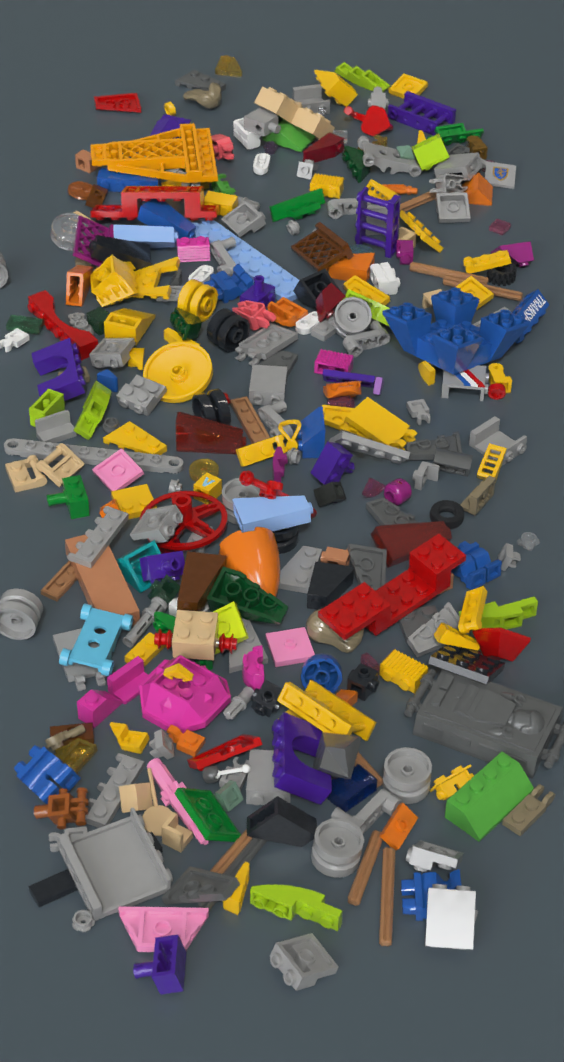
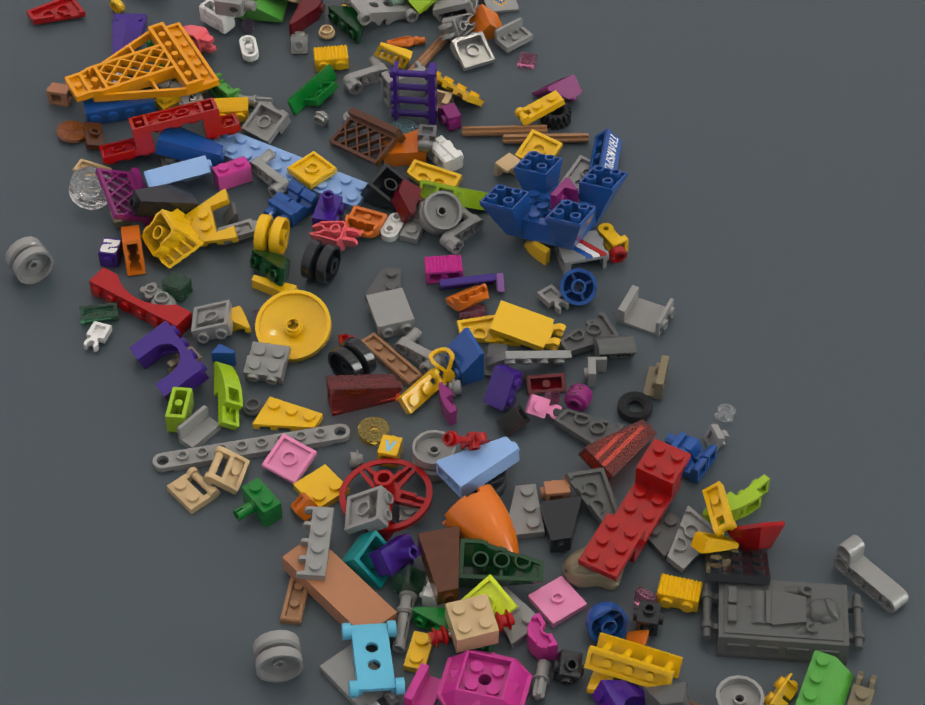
camera: 20 degrees left, 5 degrees up
yellow slope [104,308,155,345] -> none
yellow tile [163,663,194,682] -> none
white plate [188,265,214,283] -> none
light grey tile [235,323,298,365] -> none
yellow slope [477,443,507,483] -> none
none -> dark purple brick [98,237,124,268]
none -> yellow tile [287,151,337,190]
none -> tan plate [319,25,335,40]
none -> flat silver plate [418,124,437,153]
none -> light grey bracket [495,17,533,53]
none -> dark red slope [525,373,566,395]
none -> bright pink plate [525,394,562,419]
none -> magenta slope [550,177,578,211]
none -> blue cylinder [559,268,597,306]

